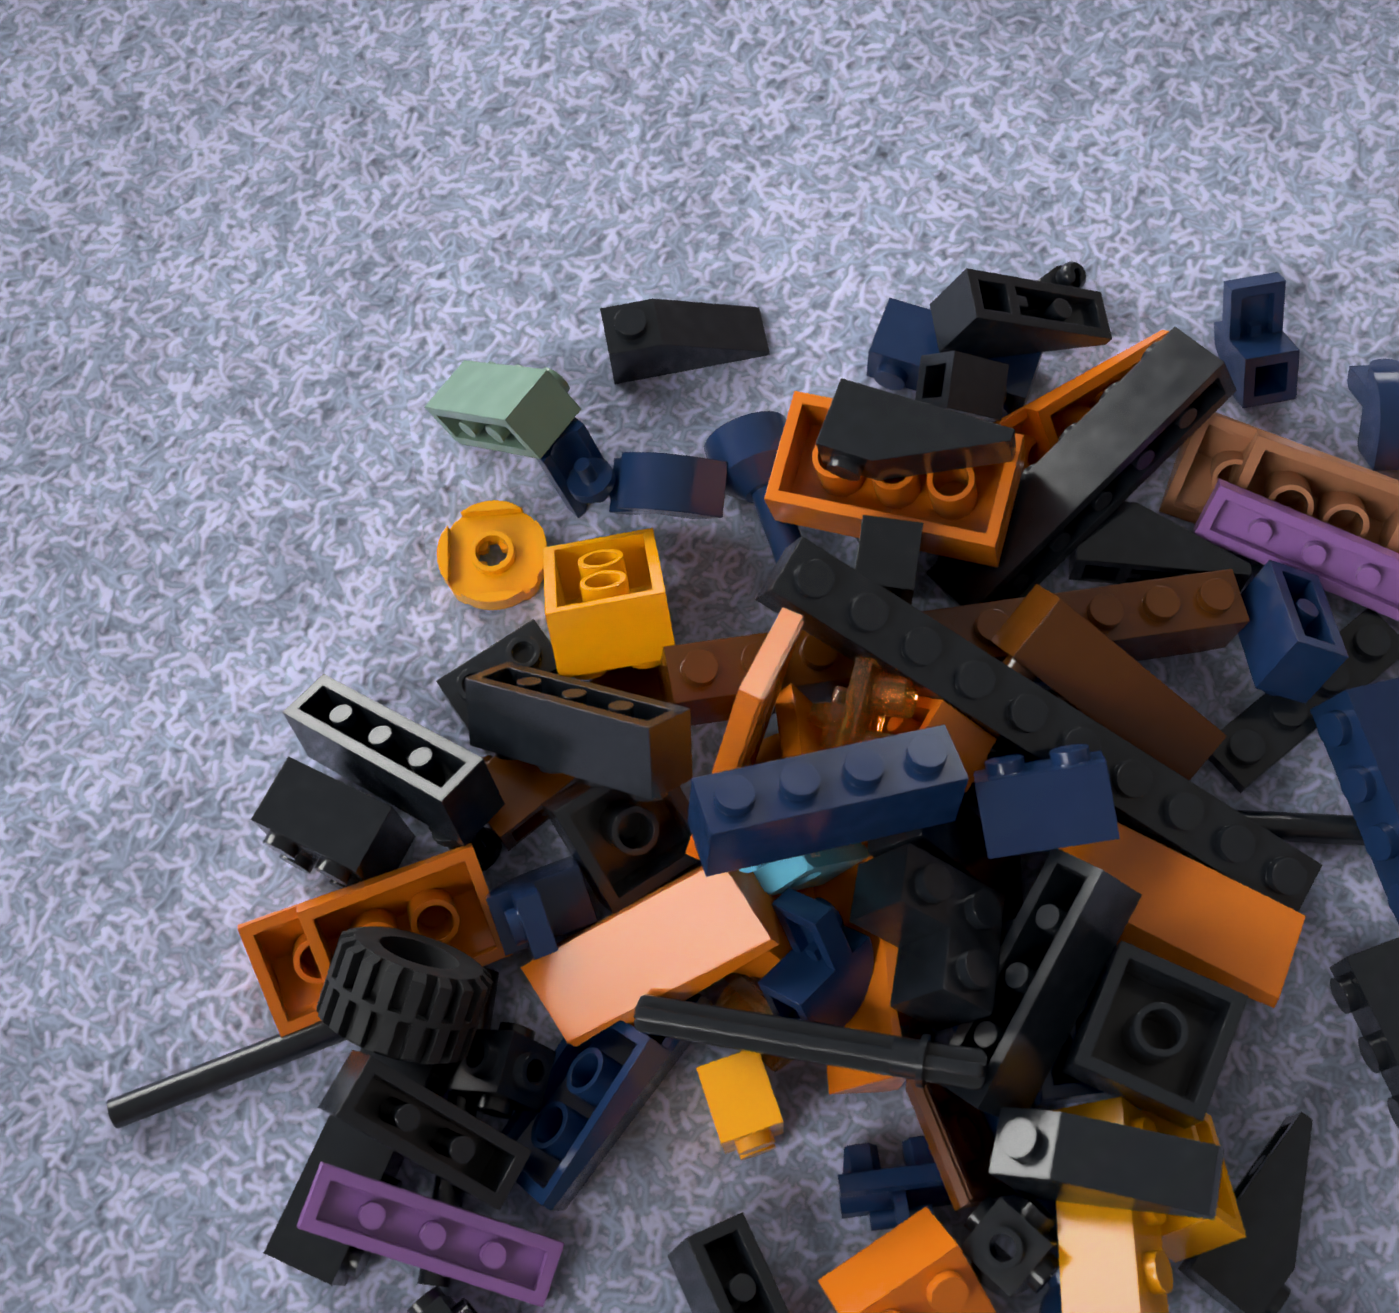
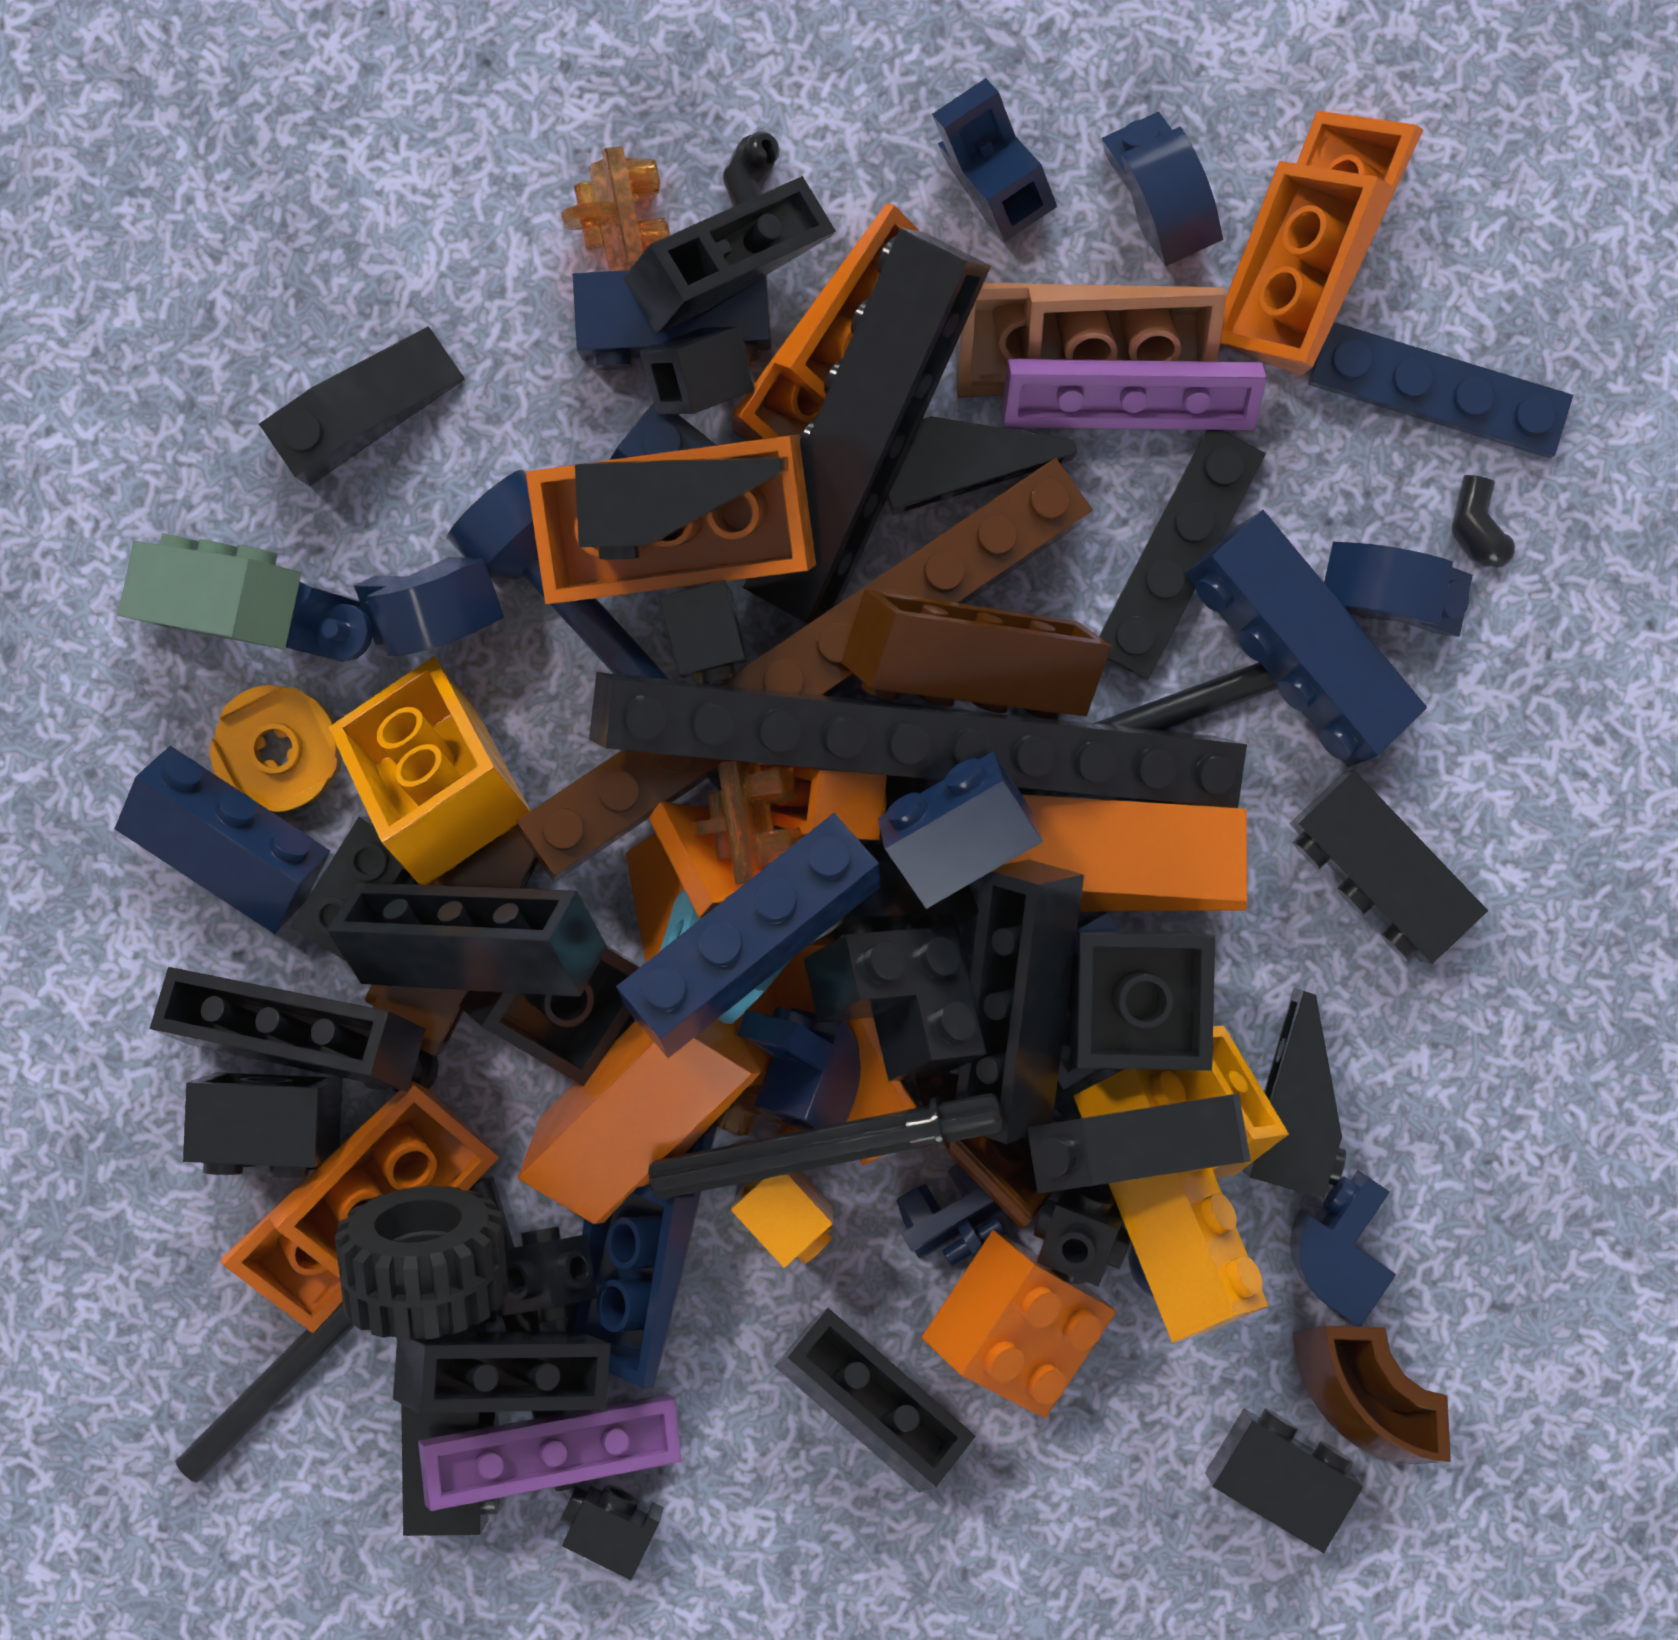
camera: 30 degrees left, 20 degrees up
dark blue brick [486,856,598,959] -> none
orange tile [685,607,805,860] -> none
dark blue brick [1238,560,1349,704] -> none
none -> dark blue brick [114,746,331,934]
none -> clear orange hips [561,146,670,271]

